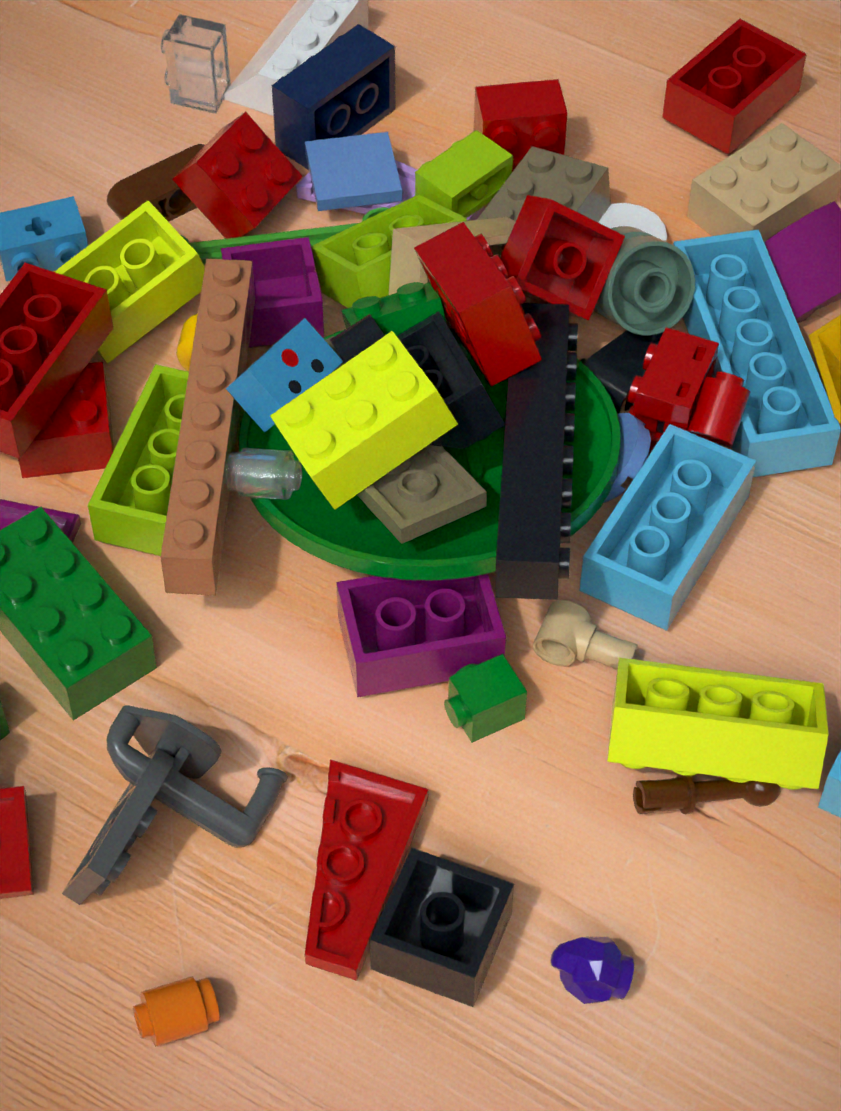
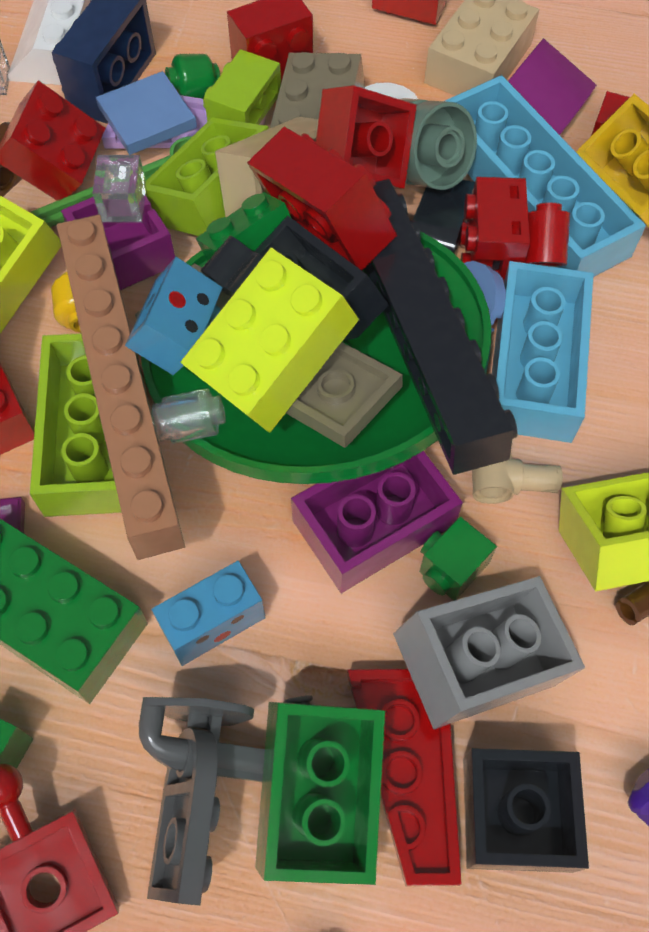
camera: 20 degrees left, 10 degrees up
none -> clear brick [92,155,146,222]
none -> dark azure brick [151,561,265,666]
none -> green head [165,54,220,99]
none -> green brick [255,702,385,885]
none -> light grey brick [393,576,585,729]

